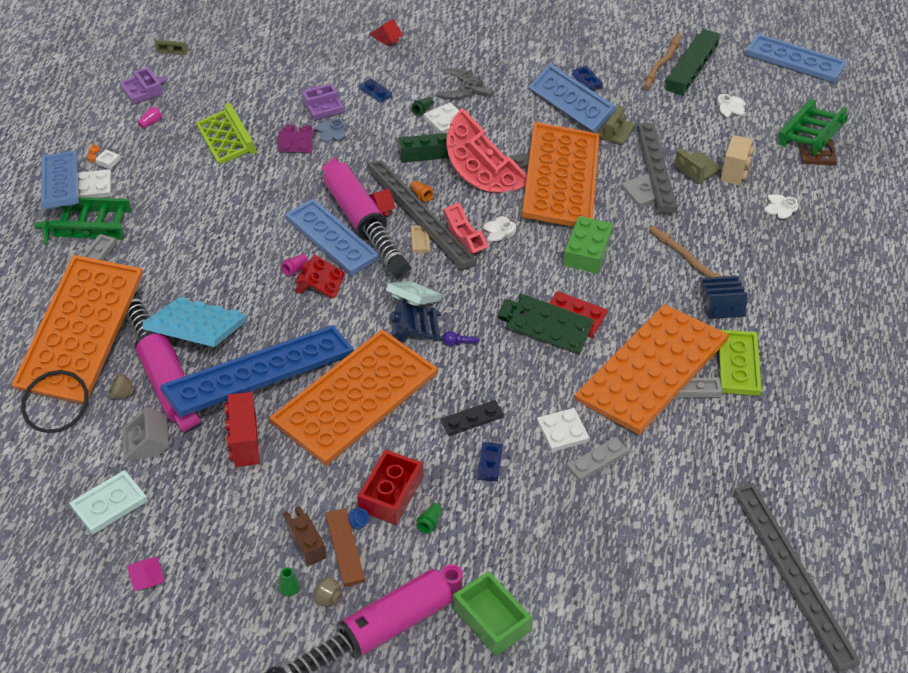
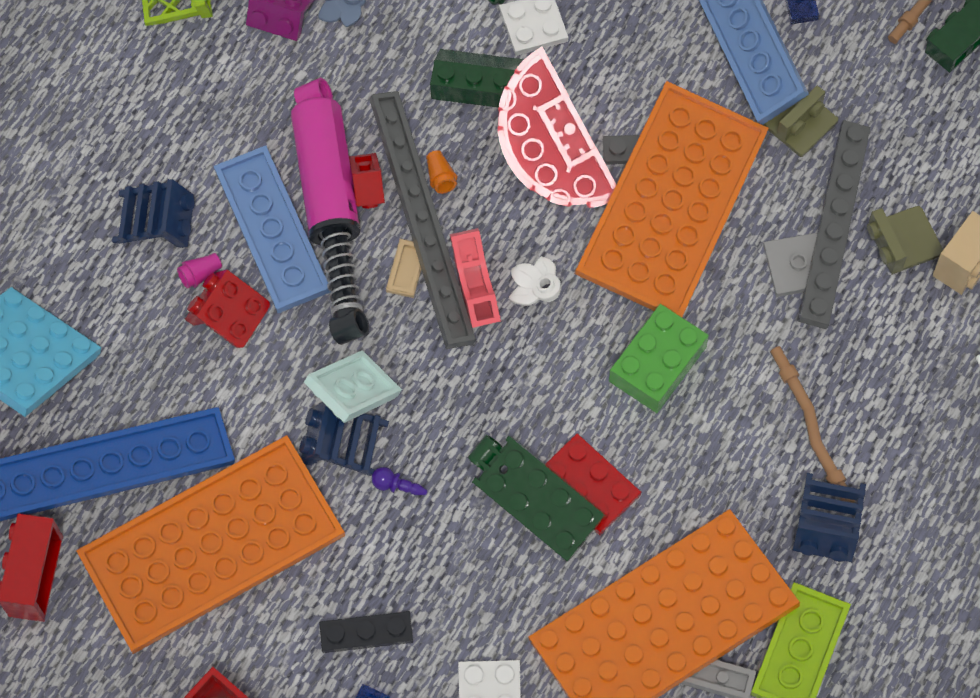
camera: 20 degrees right, 20 degrees up
none -> dark blue plate [112,179,195,248]

